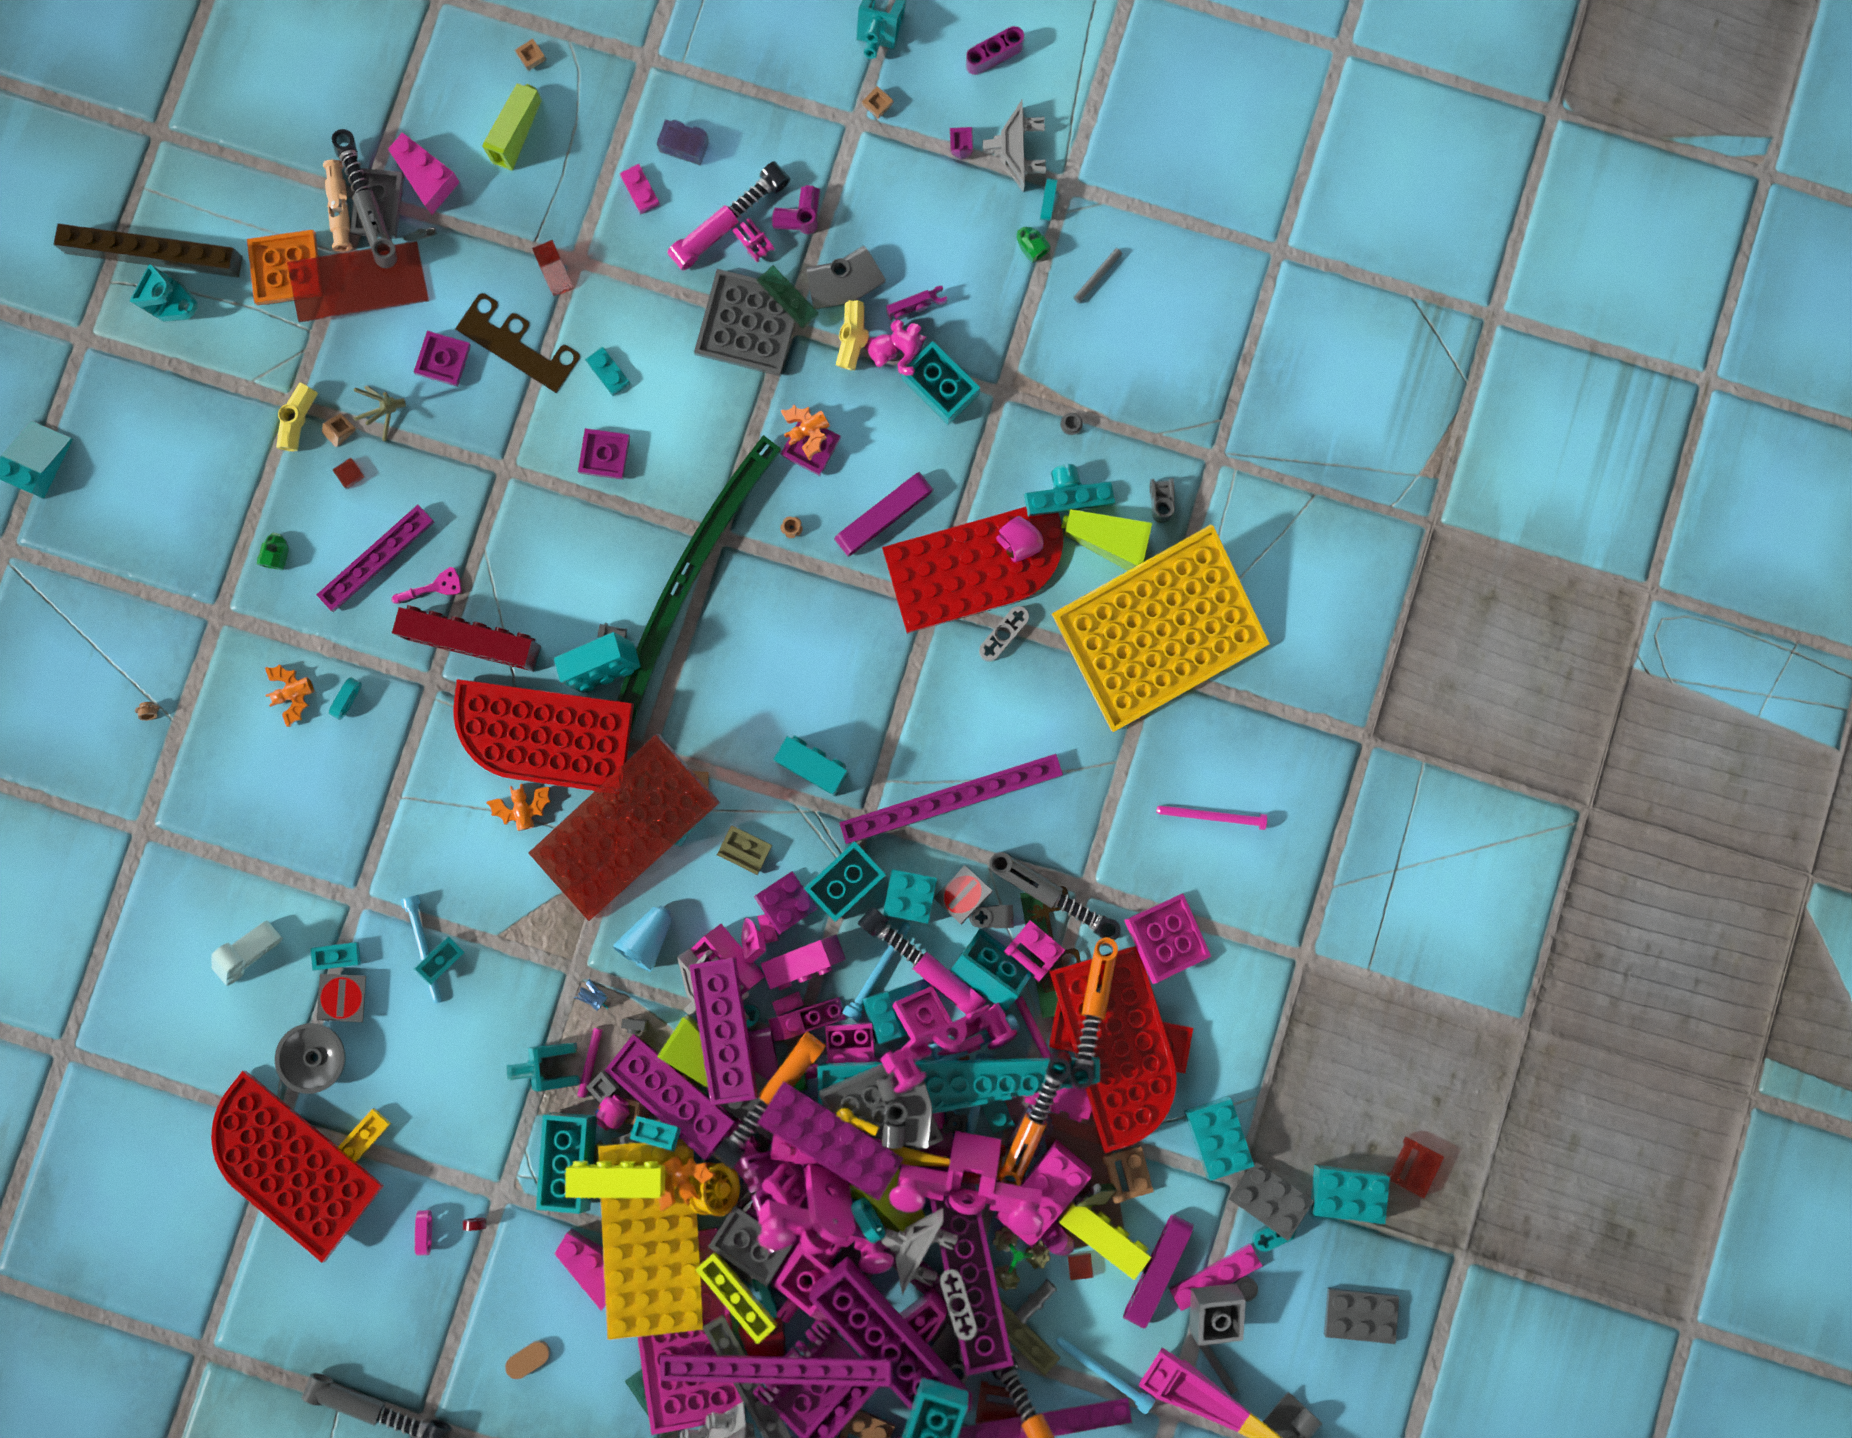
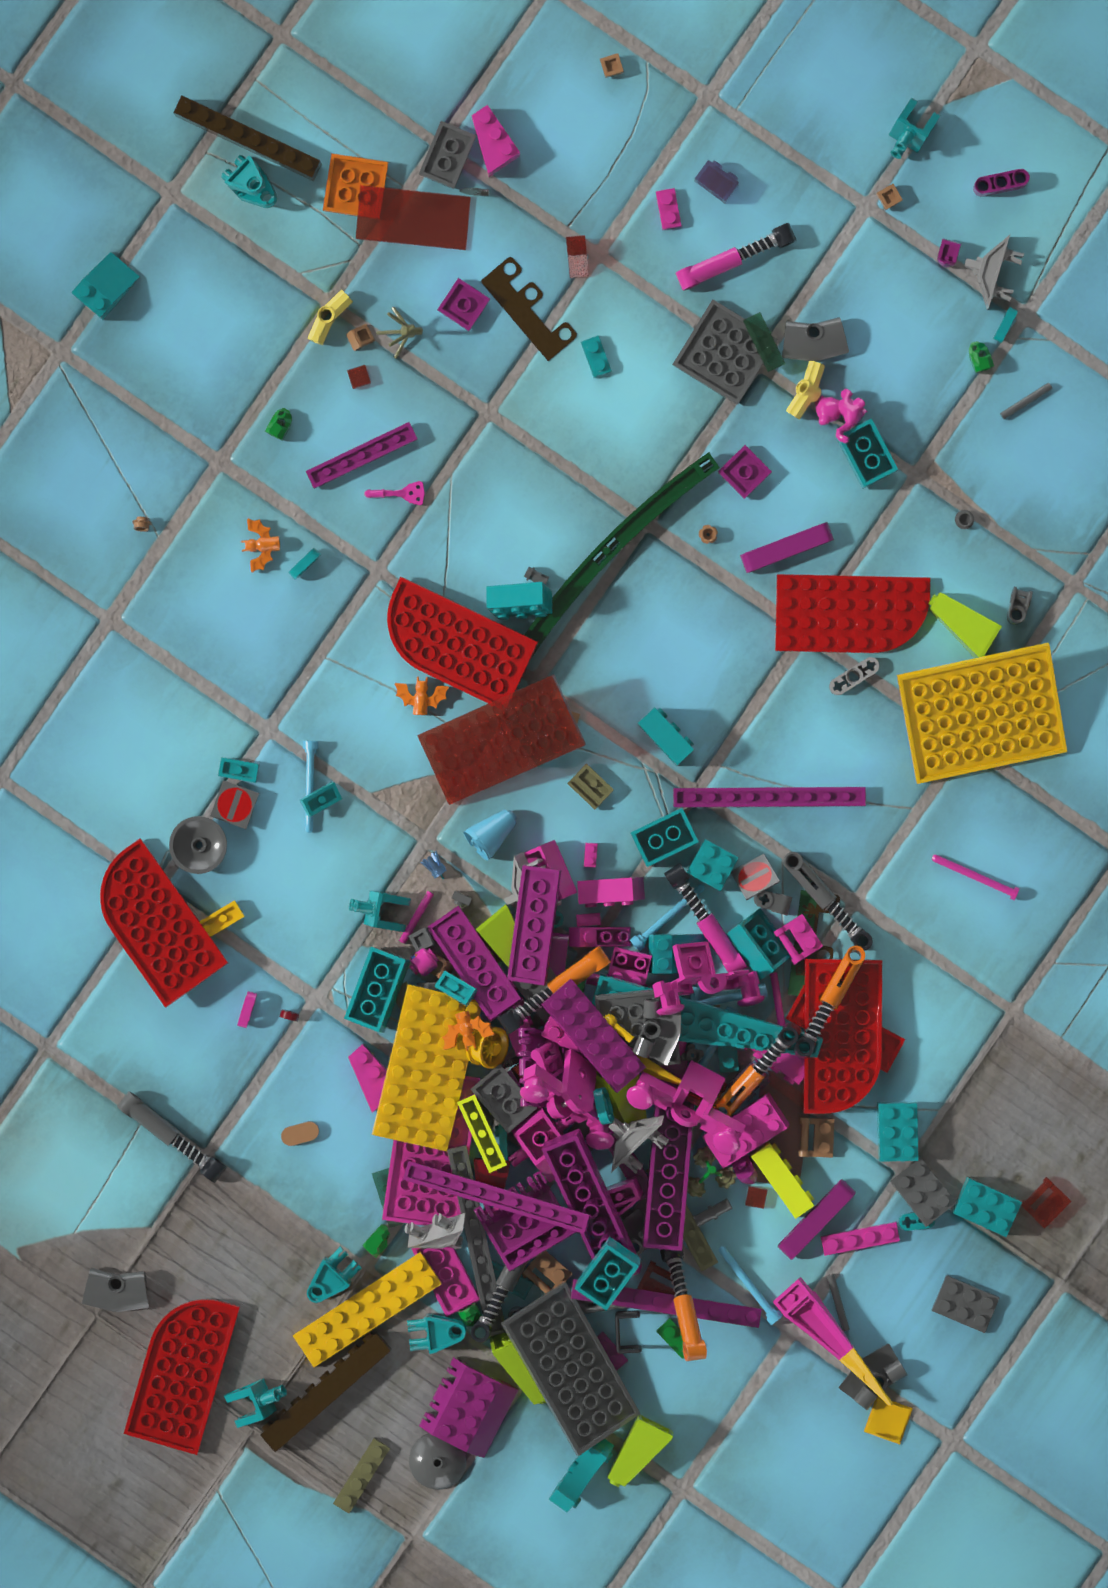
camera: 15 degrees right, 5 degrees up
light aqua beam [211,921,283,986] -> none
light nougat piece [323,159,353,252] -> none
piece [331,129,397,268] -> none
dark red brick [392,605,541,672] -> none
lime slope [482,83,542,171] -> none
neon yellow brick [566,1161,665,1198] -> none
magenta plate [578,428,630,480] -> none
dark pink arm [732,217,775,263] -> none
dark pink plate [741,918,766,963] -> none
magenta plate [754,871,818,935] -> none
magenta piece [772,185,820,234] -> none
orange animal [781,405,830,460] -> none
magenta plate [887,286,947,321] -> none
dark pink plate [937,1034,984,1055] -> none
light grey beam [940,1269,976,1340] -> none
dark pink piece [996,516,1043,562] -> none
teal plate [1024,464,1115,517] -> none
tile [1072,1184,1117,1207] -> none
dark pink plate [1124,893,1212,984] -> none
dark grey brick [1189,1284,1246,1346] -> none
dark grey plate [1235,1277,1258,1301] -> none

